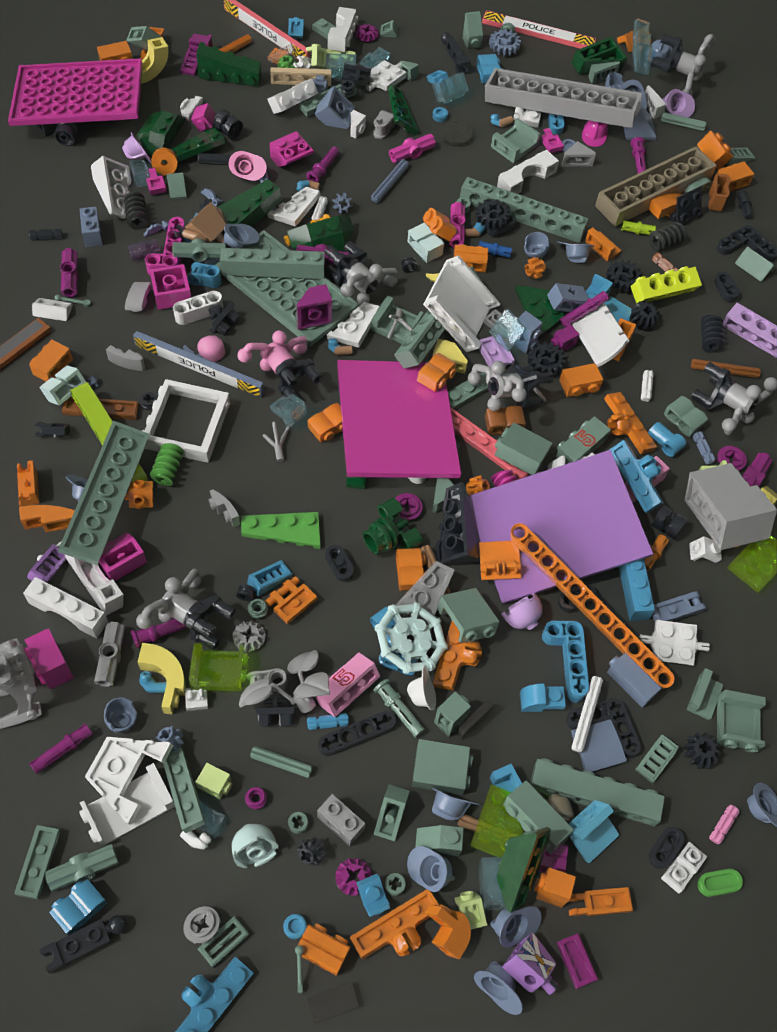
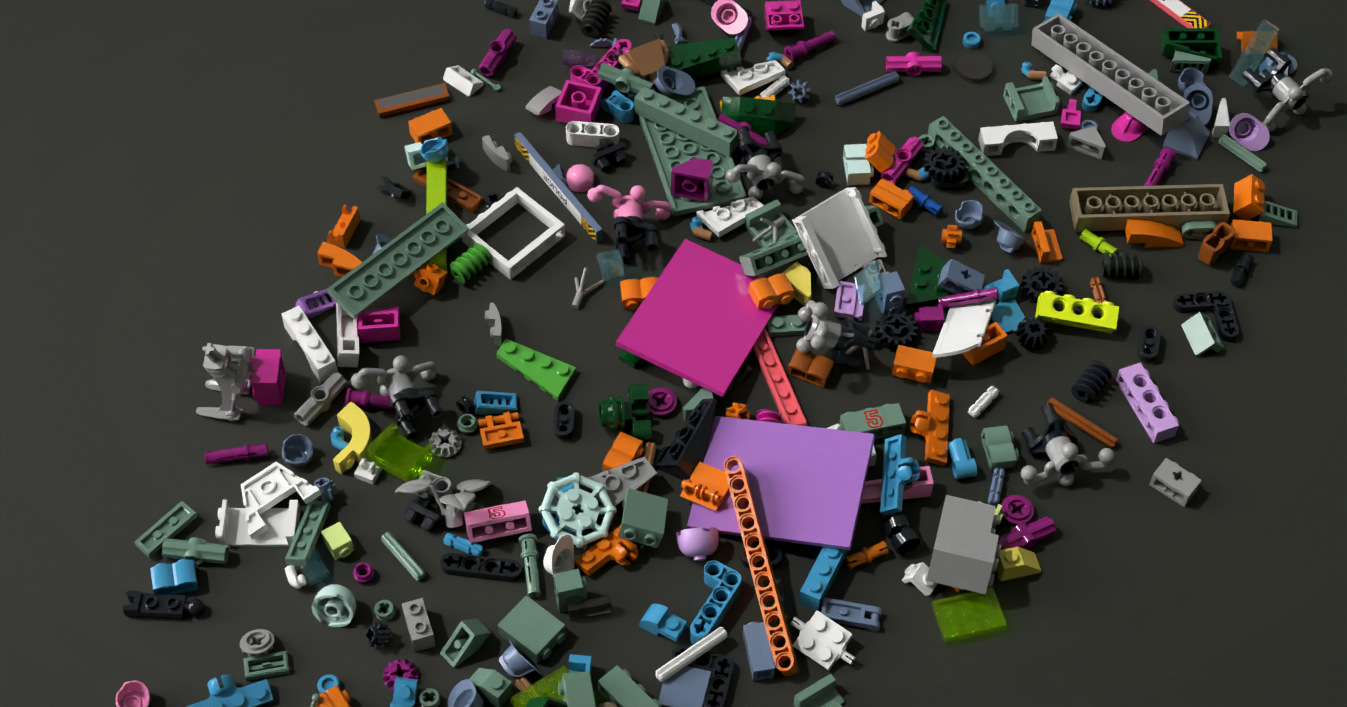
camera: 35 degrees right, 5 degrees down
sand green brick [495,422,552,475] -> none
black hinge [670,186,702,225] -> none
none -> dark azure hair [420,137,449,163]

